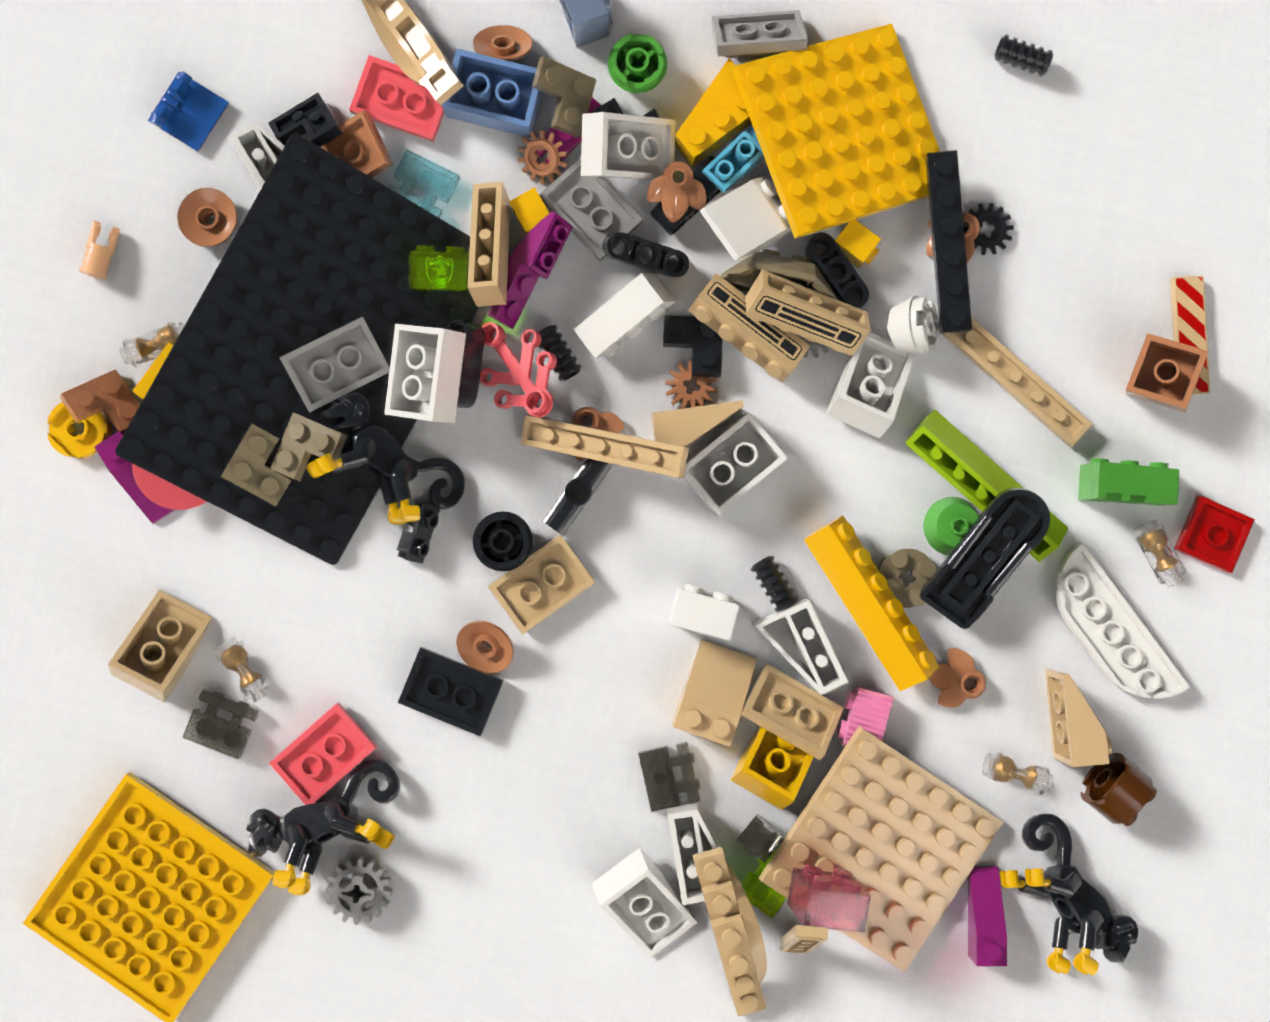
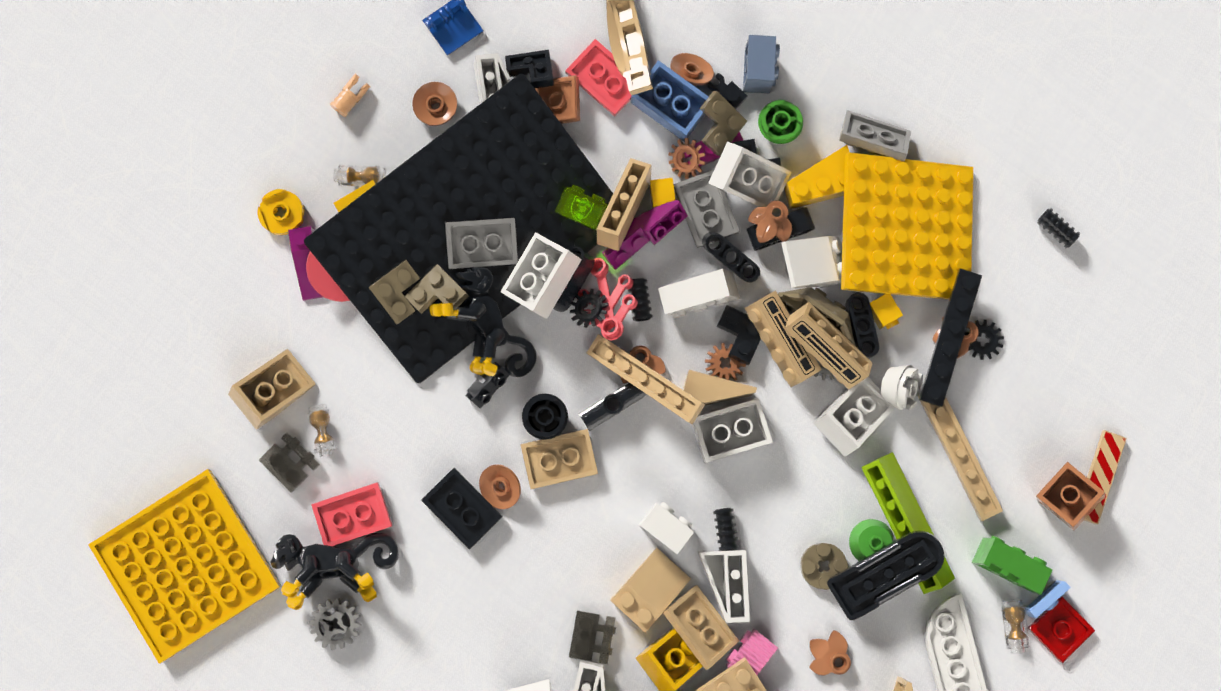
camera: 25 degrees right, 5 degrees down
nougat plate [60,369,140,432] -> none
clear light blue plate [387,149,461,218] -> none
medium azure slope [702,126,765,193] -> none
yellow brick [804,515,940,691] -> none
none -> black gear [570,289,609,328]
none -> black plate [707,73,748,109]
none -> light blue plate [1024,580,1071,618]

